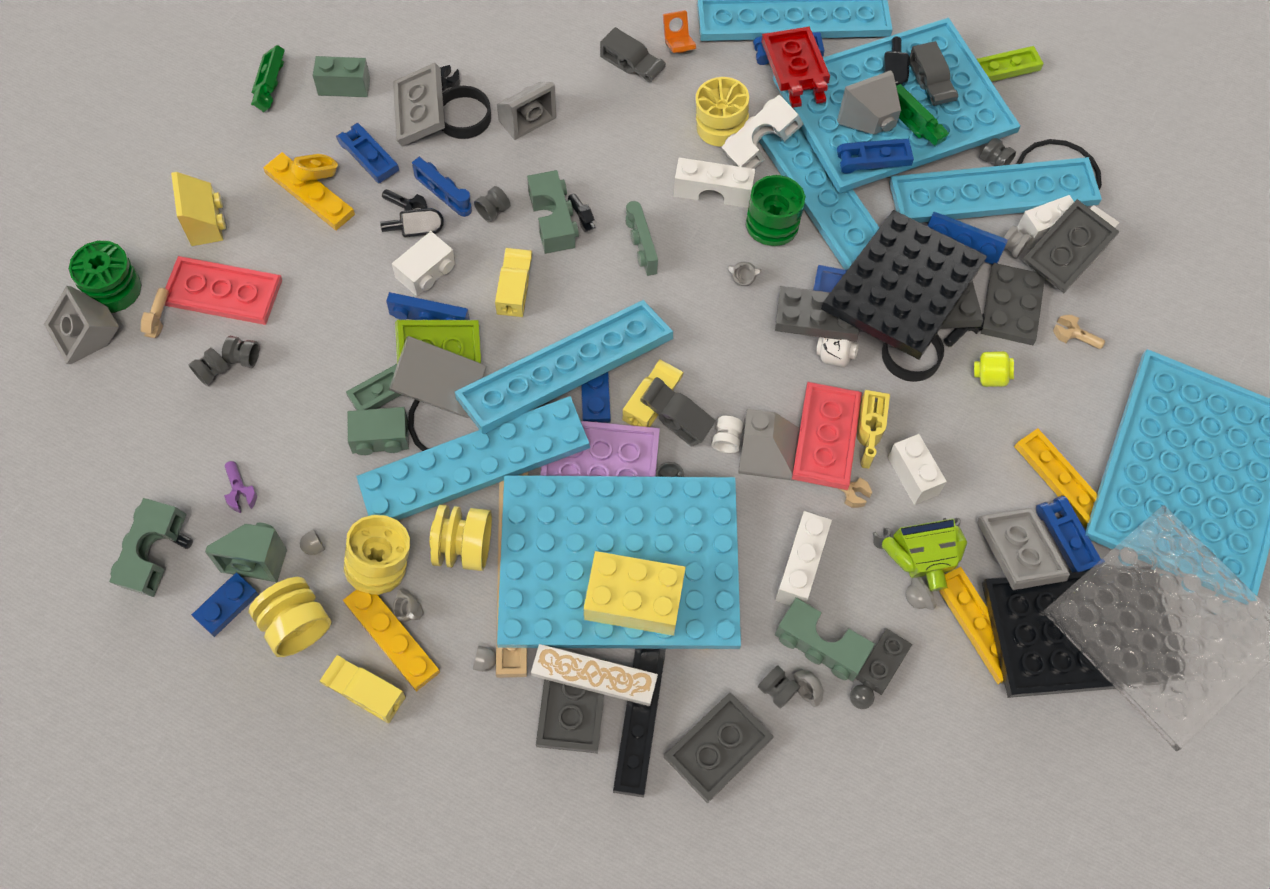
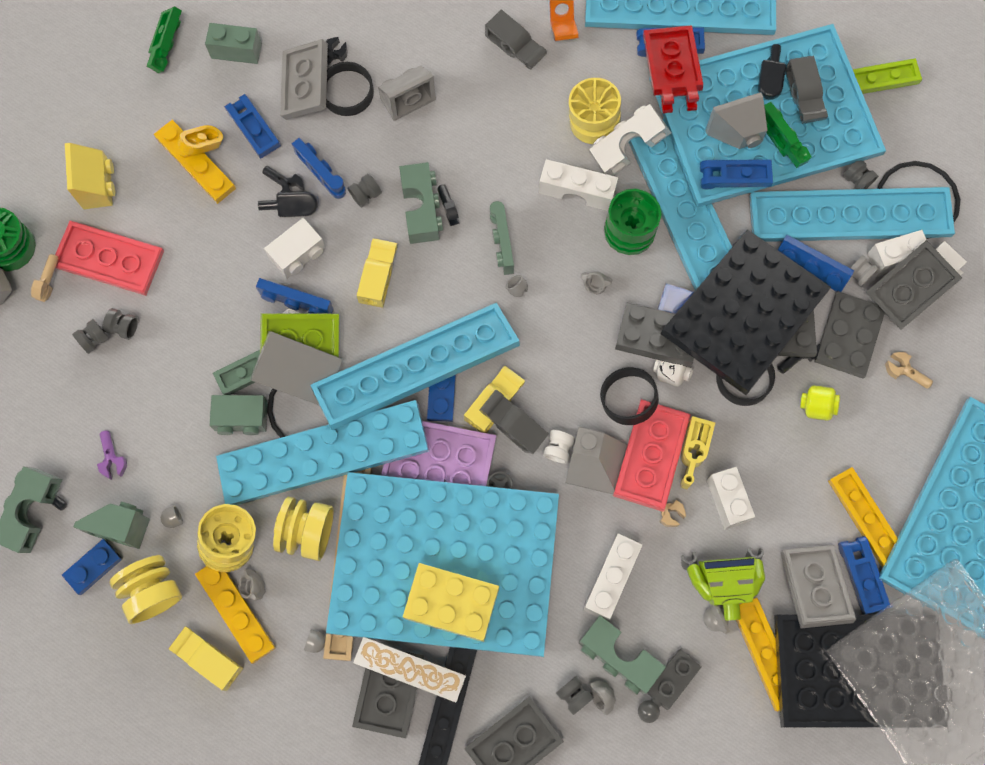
camera: 10 degrees right, 10 degrees up
none -> light grey hinge [506,275,528,297]
none -> black tyre [600,367,659,425]

